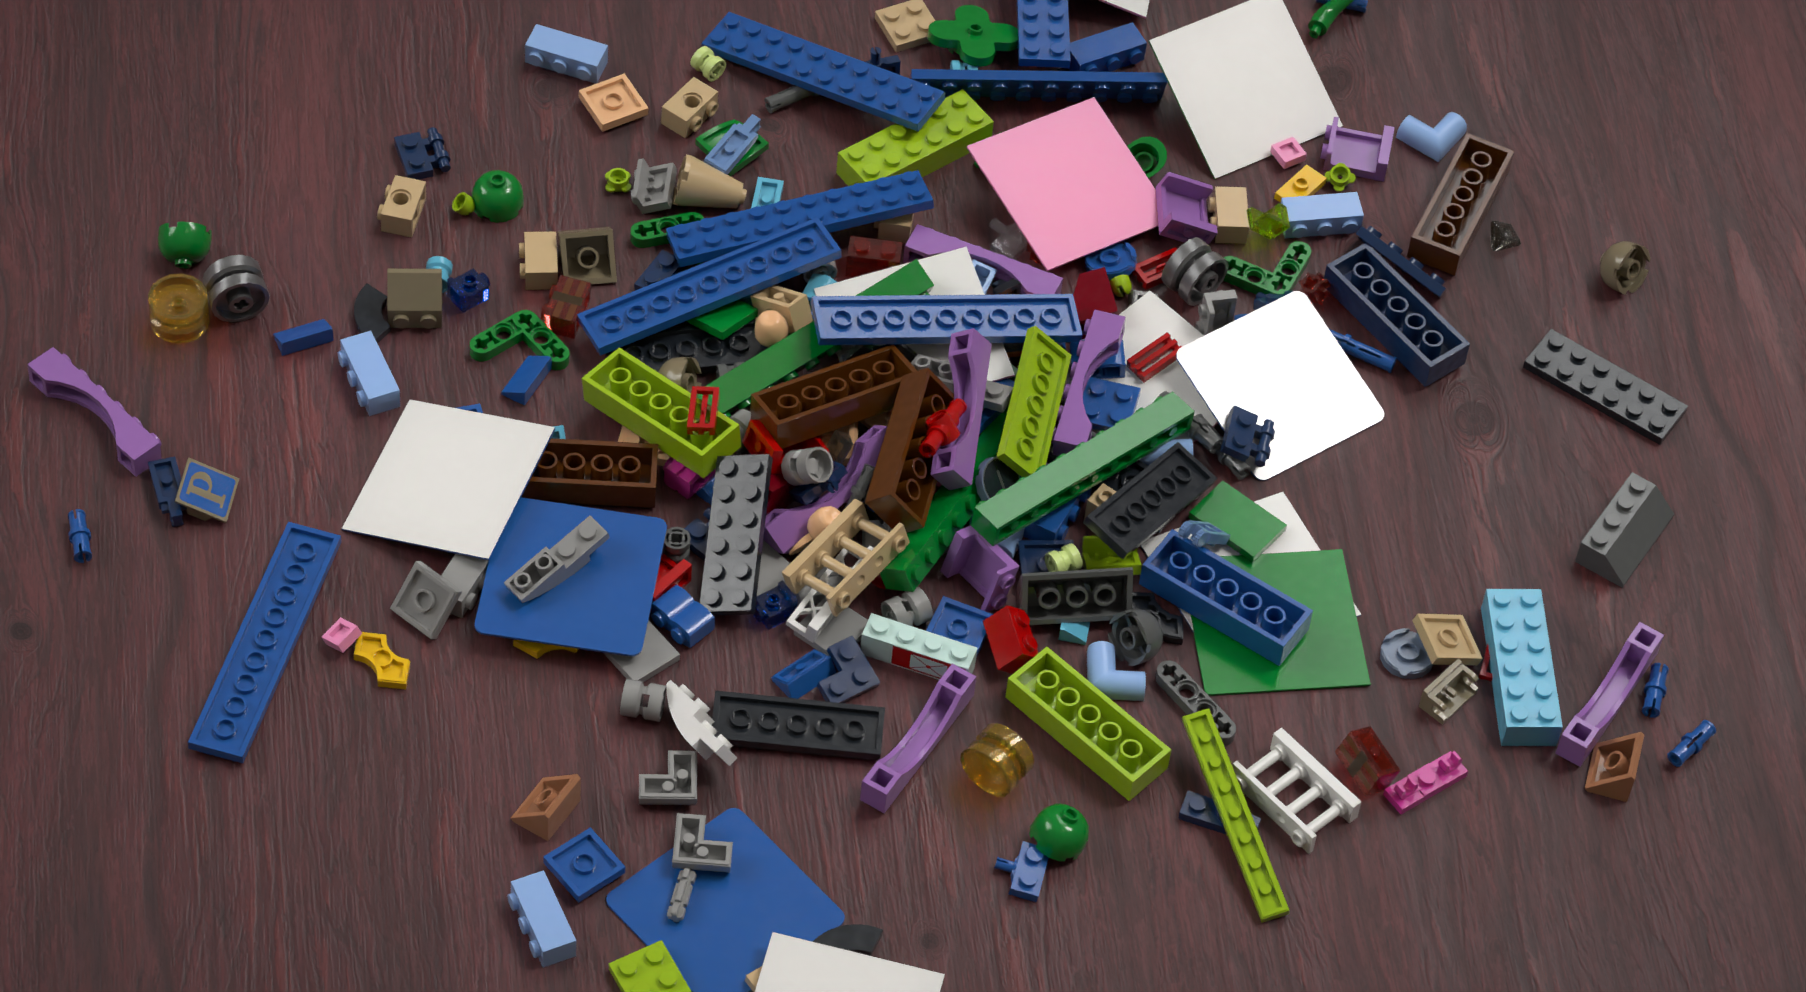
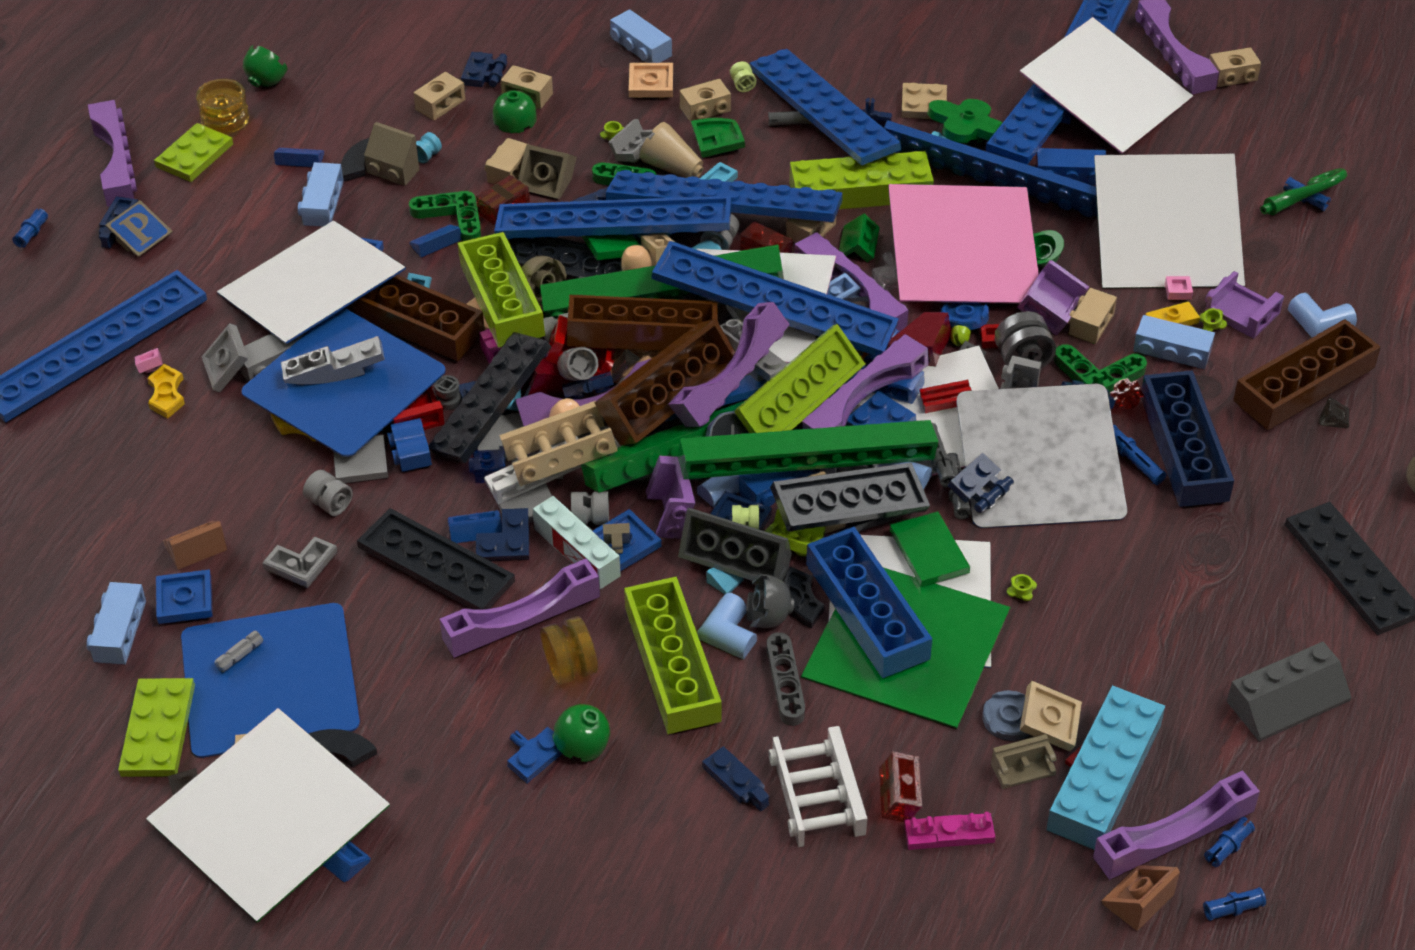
camera: 35 degrees right, 5 degrees down
flat silver wheel [203,255,270,322] -> none
clear blue brick [447,268,490,313] -> none
lime hinge [452,192,475,216] -> none
white slope [666,680,737,766] -> none
light grey brick [672,813,733,873] -> none
red tile [687,386,720,435] -> none
medium blue hinge [704,114,761,175] -> none
red pin [919,398,967,457] -> none
red brick [983,605,1038,674] -> none
medium blue hinge [1178,520,1230,547] -> none
lime tile [1182,708,1290,923] -> none
clear neon green panel [1247,203,1290,240] -> none
dark blue wing [1356,226,1447,298] -> none
none -> lime plate [154,123,233,182]
none -> tan brick [501,65,553,109]
none -> dark tan tile [603,523,630,554]
none -> green panel [839,213,880,262]
none -> lime plate [1007,574,1037,601]

